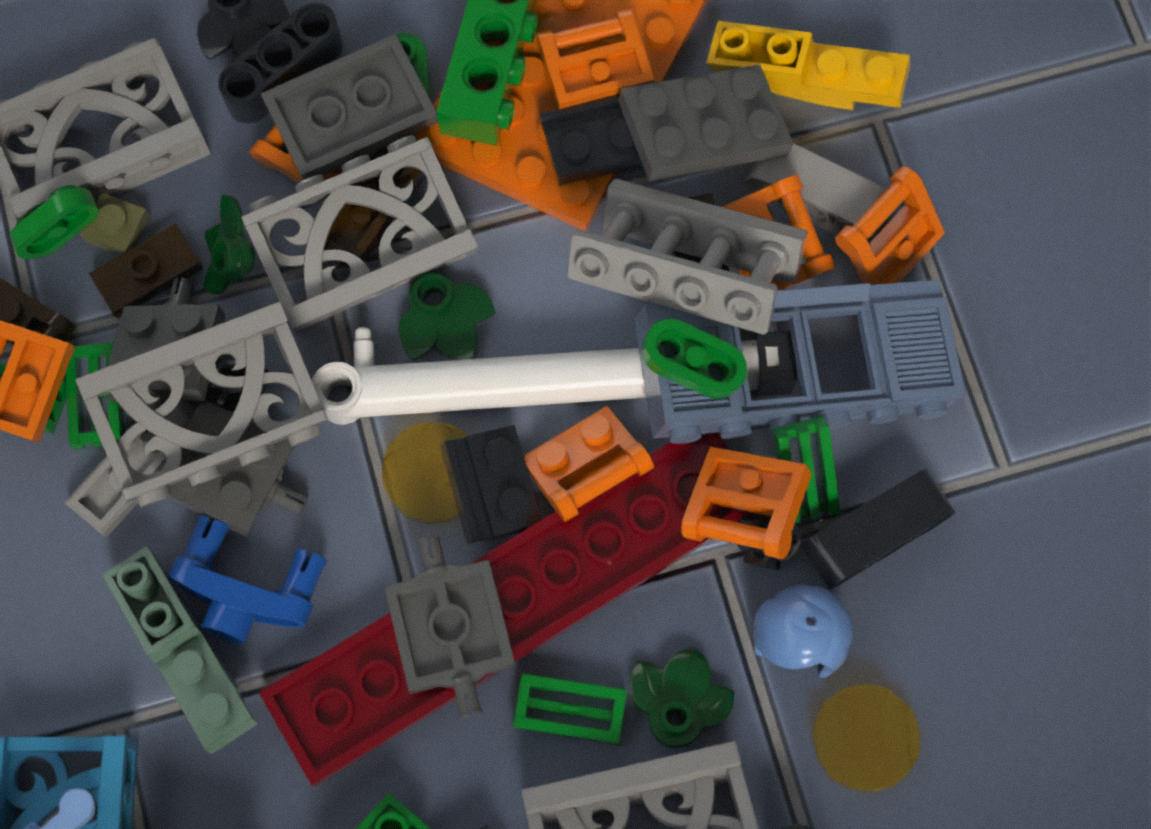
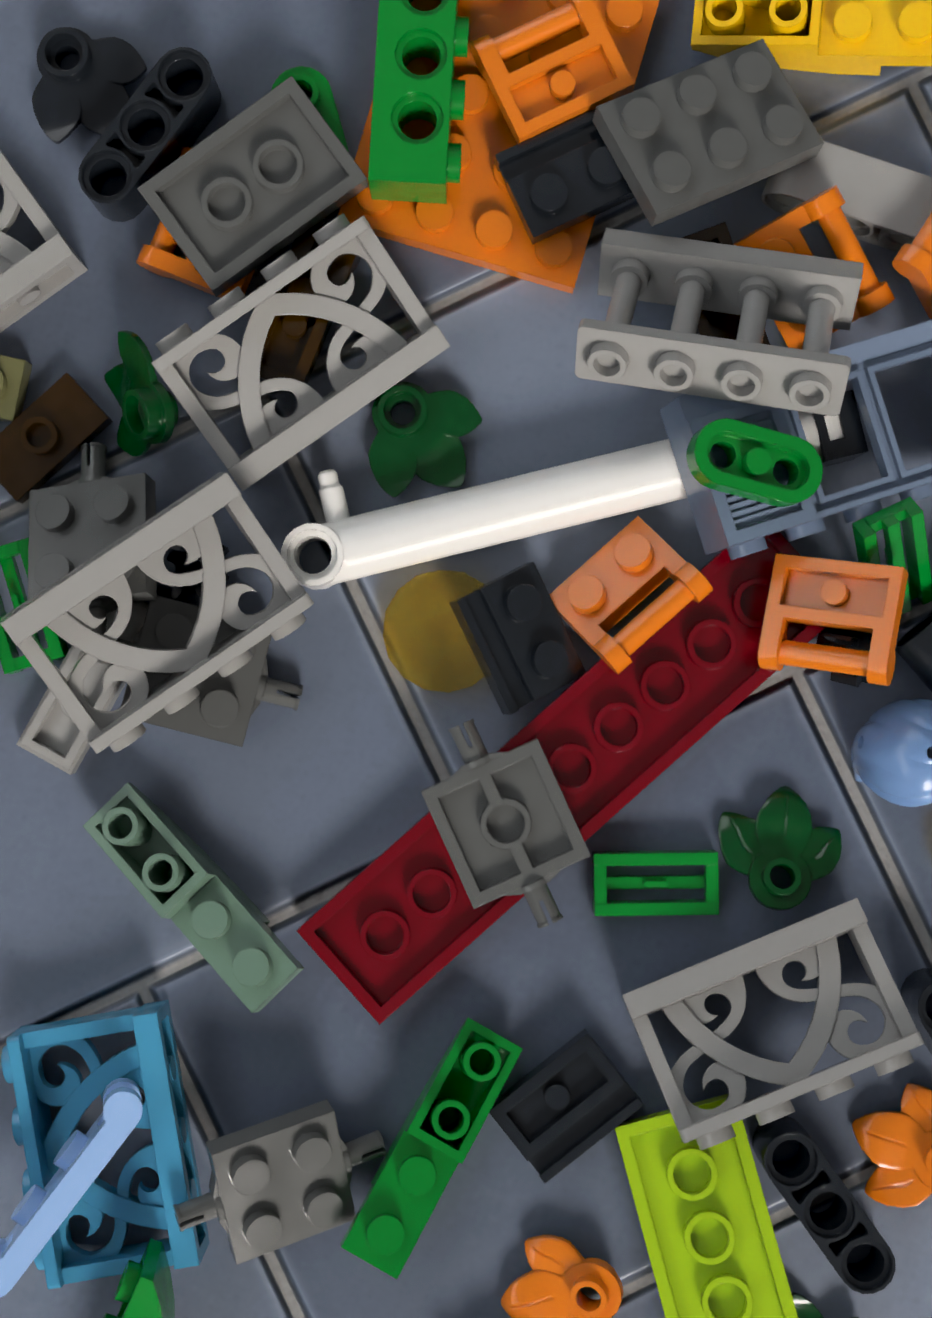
camera: 15 degrees left, 15 degrees up
blue connector [168,515,327,645] -> none

